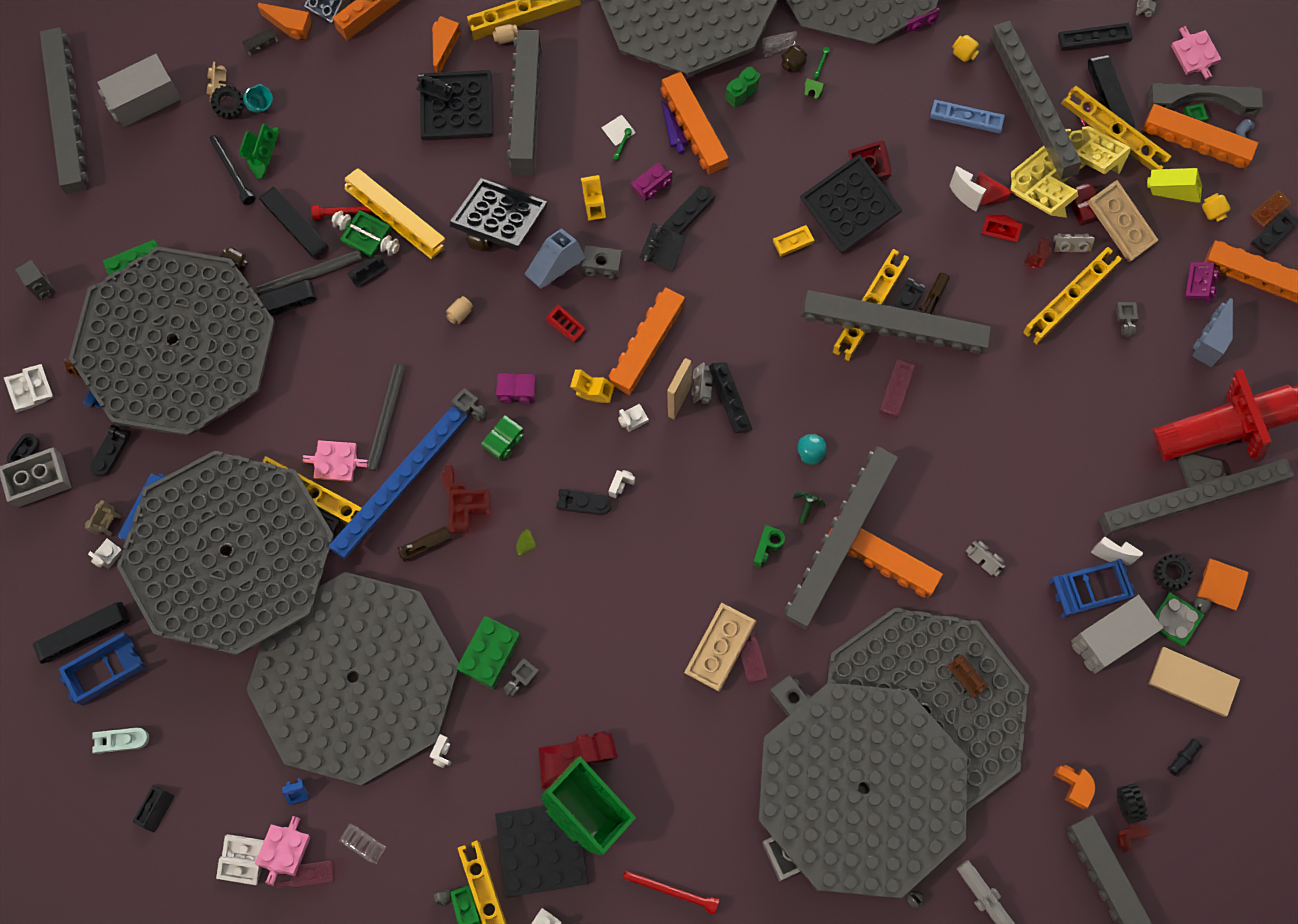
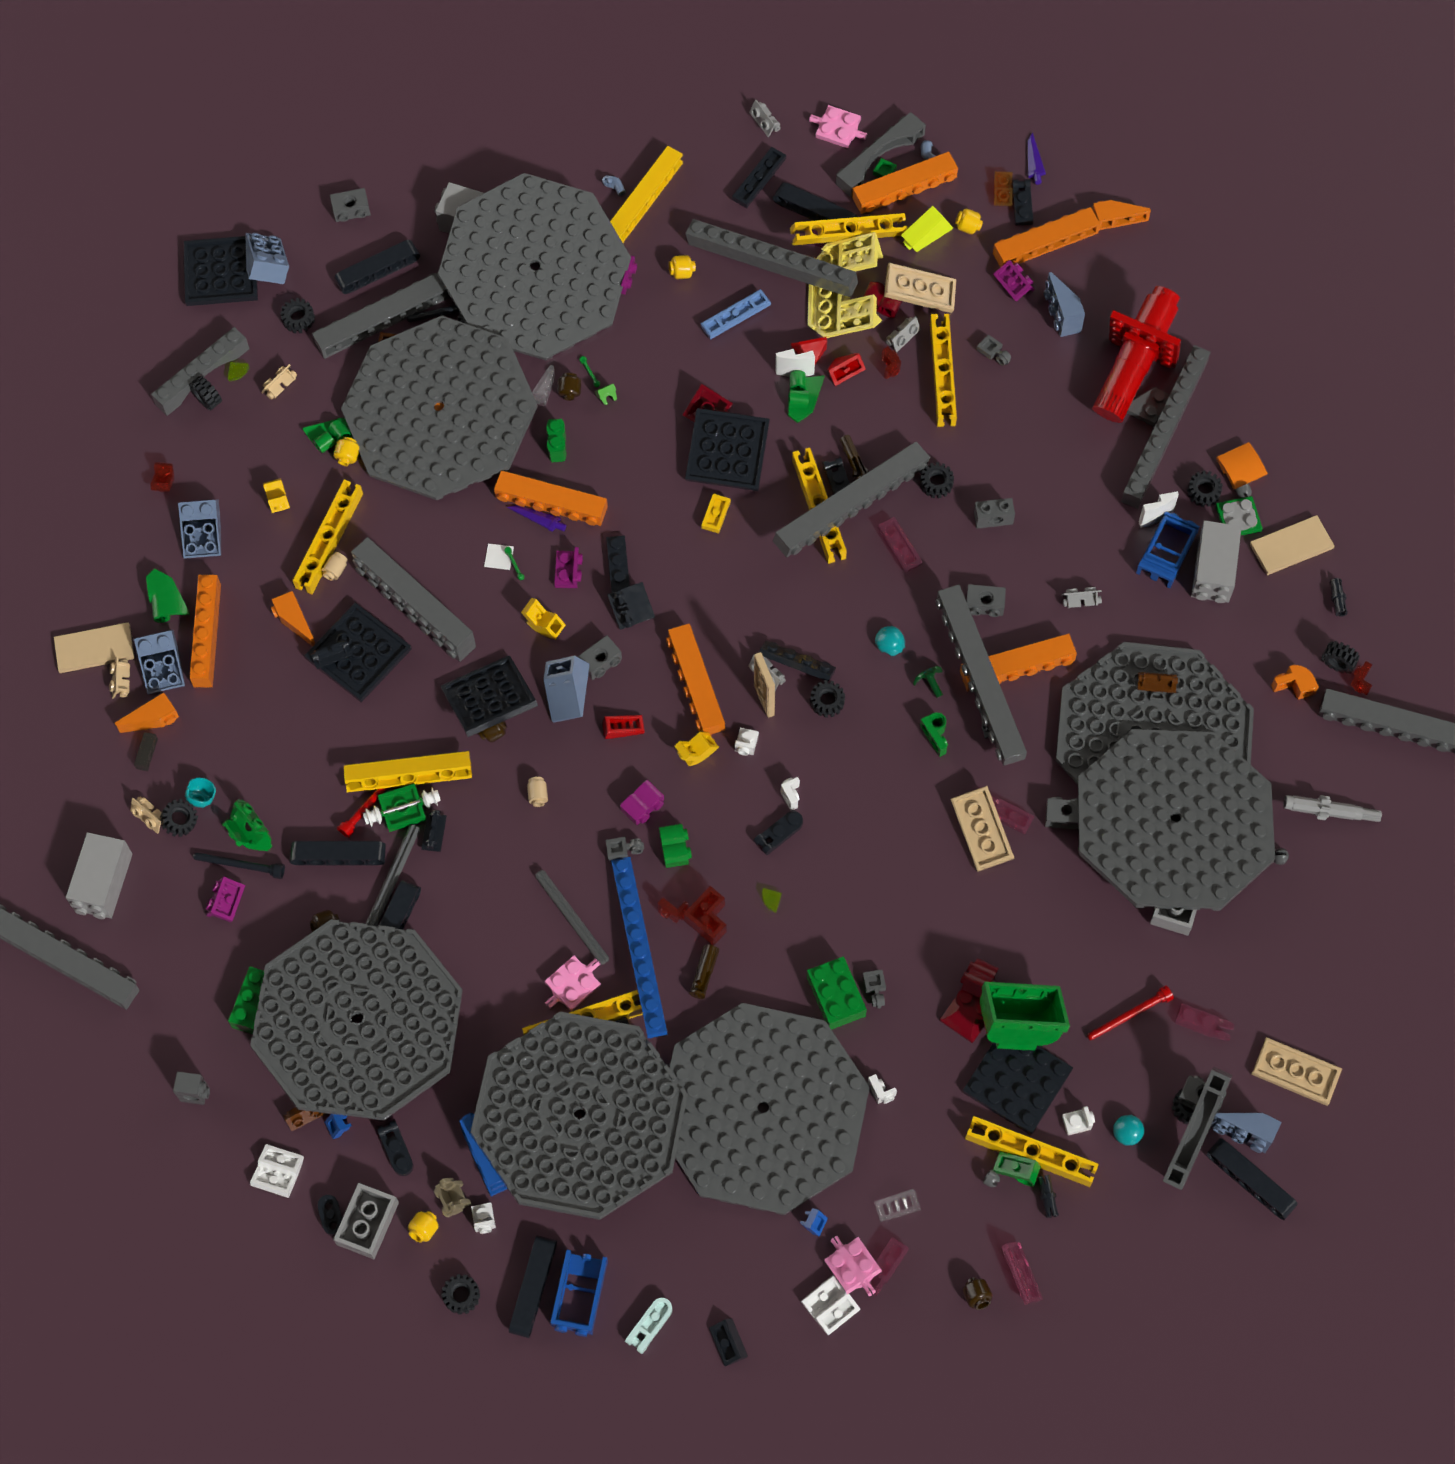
camera: 50 degrees left, 5 degrees down
none -> magenta bracket [205,877,245,922]
none -> yellow head [408,1211,439,1243]
none -> black tyre [442,1274,480,1315]
none -> green panel [788,370,825,423]
none -> black tyre [810,680,845,718]
none -> black tyre [920,462,954,499]
none -> dark grey brick [966,584,1006,617]
none -> dark grey brick [974,498,1015,528]

